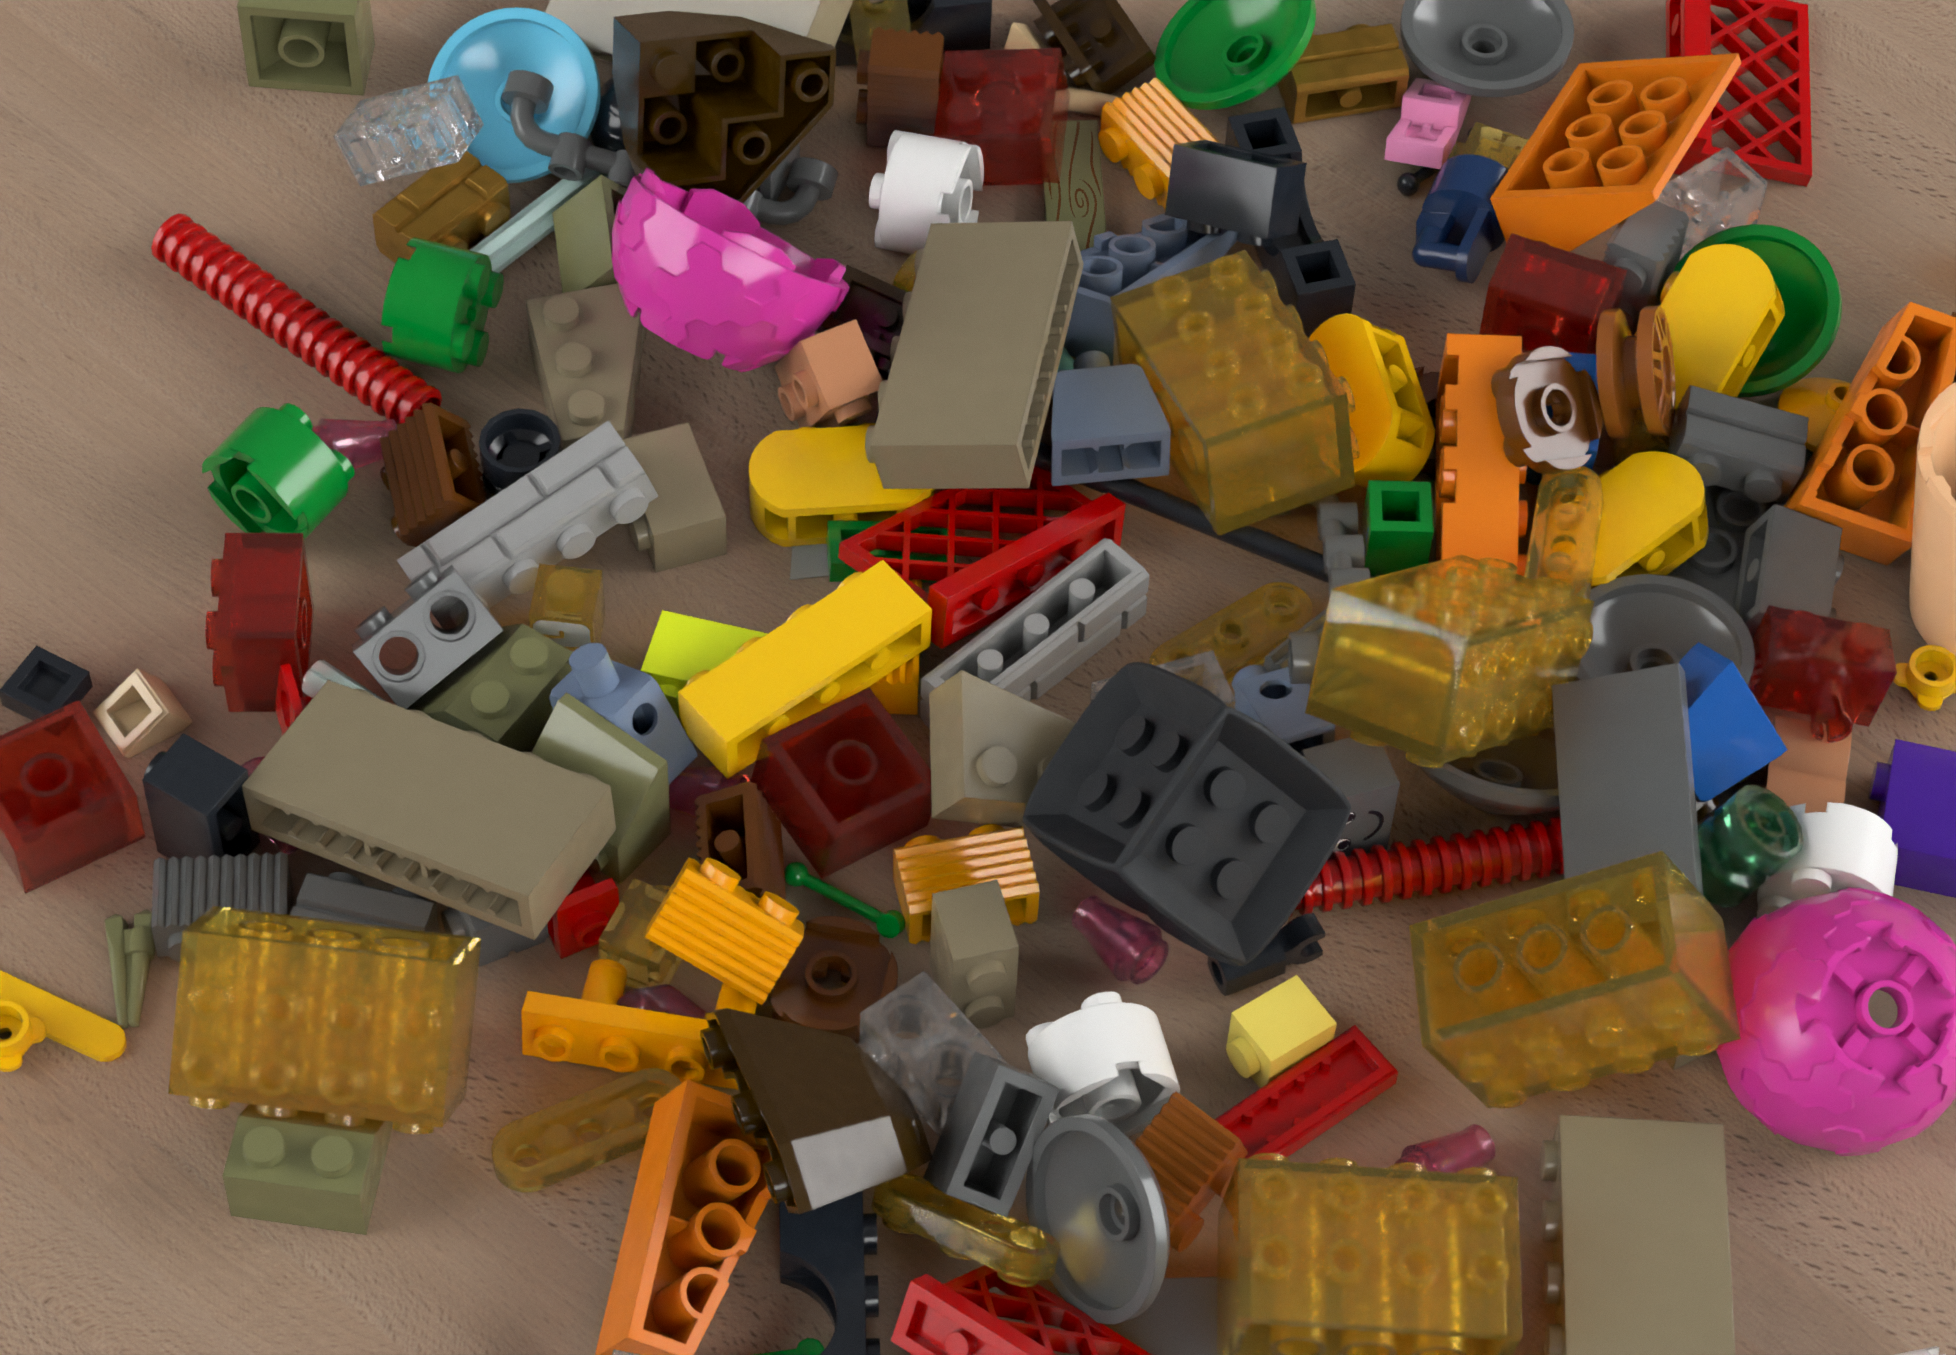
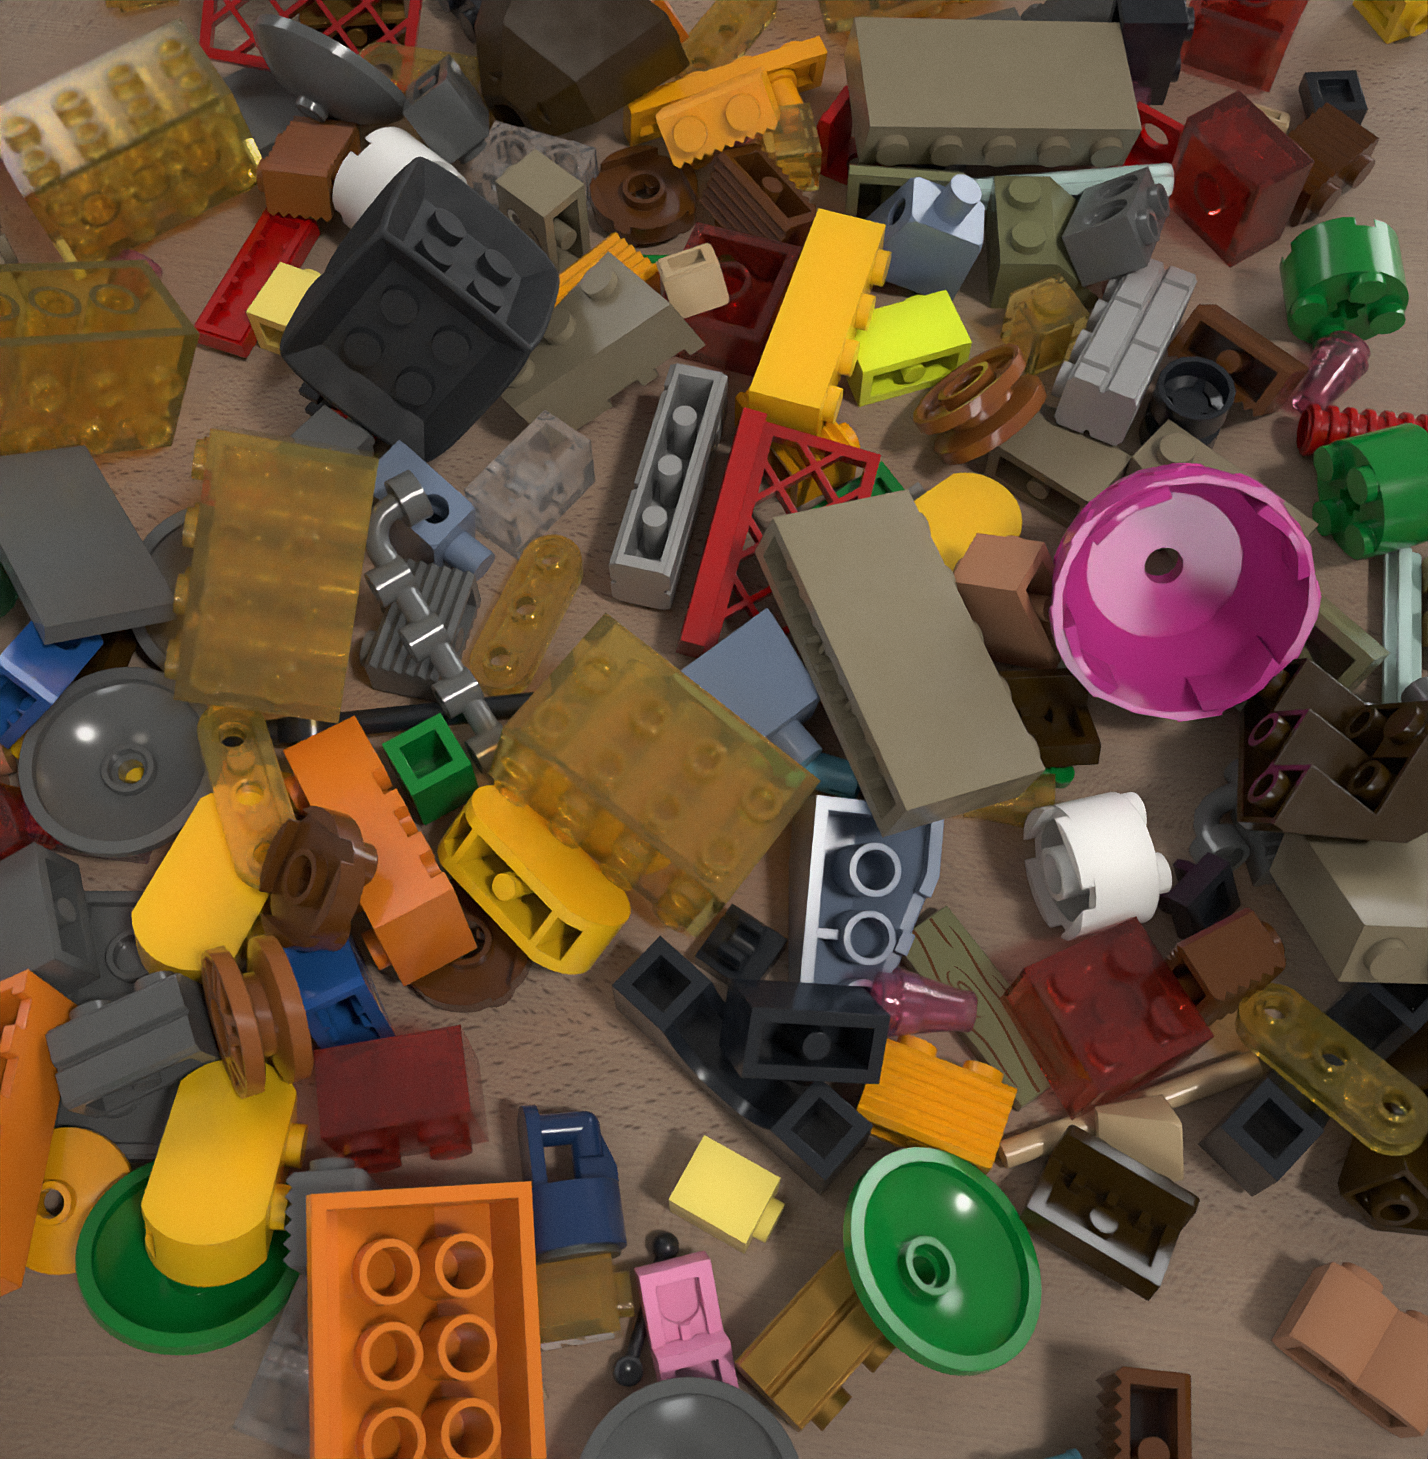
camera: 150 degrees right, 10 degrees up
none -> tan slope [656,243,729,319]
none -> light yellow brick [669,1135,785,1254]
none -> clear pink cone [870,967,977,1037]
none -> dark orange wheel [913,343,1047,466]
none -> black tile [1157,852,1241,940]
none -> reddish brown brick [1247,102,1380,227]

